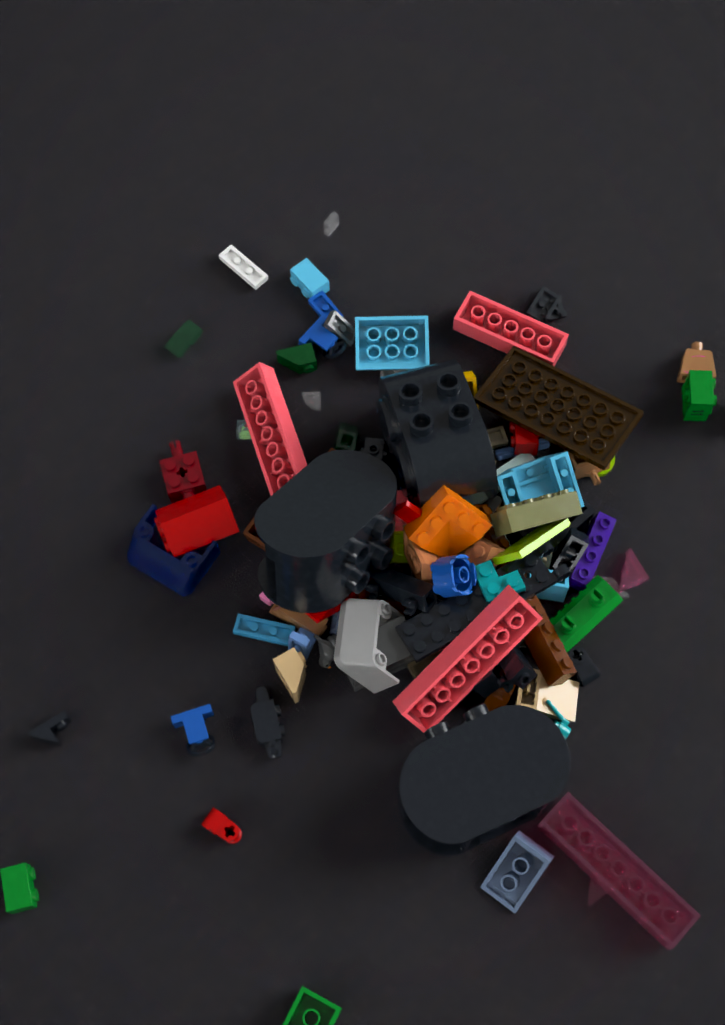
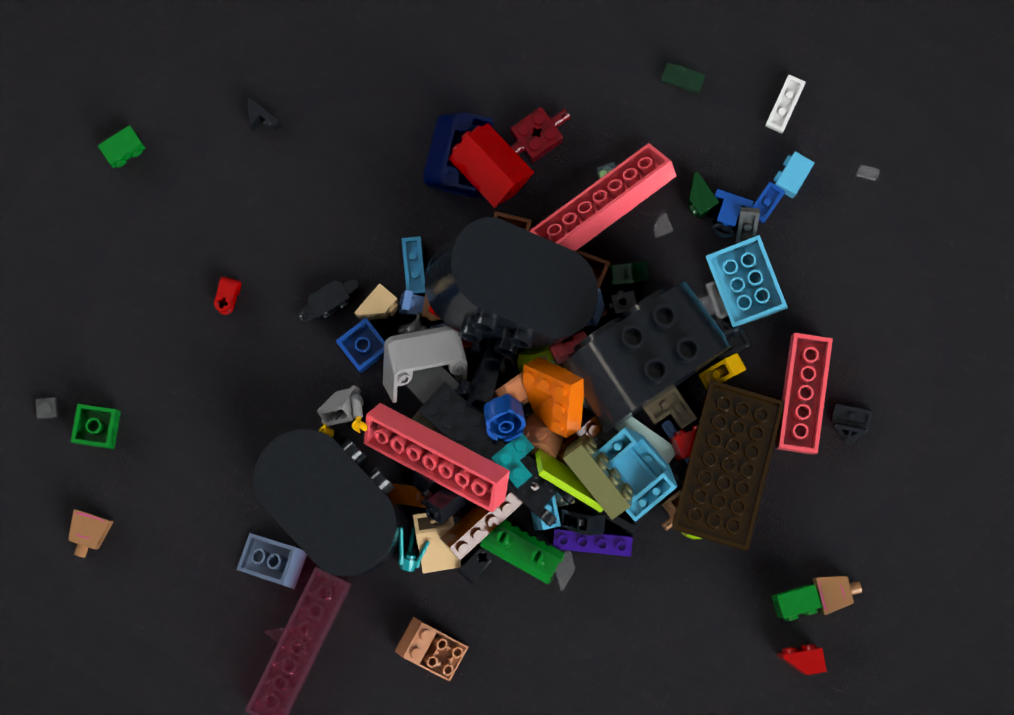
camera: 70 degrees right, 15 degrees up
blue piece [170,704,215,757] -> none
red tile [393,500,422,523] -> none
clear pink tile [617,548,650,592] -> none
none -> light grey torso [317,385,368,437]
none -> blue brick [336,318,385,374]
none -> nougat slope [395,617,468,682]

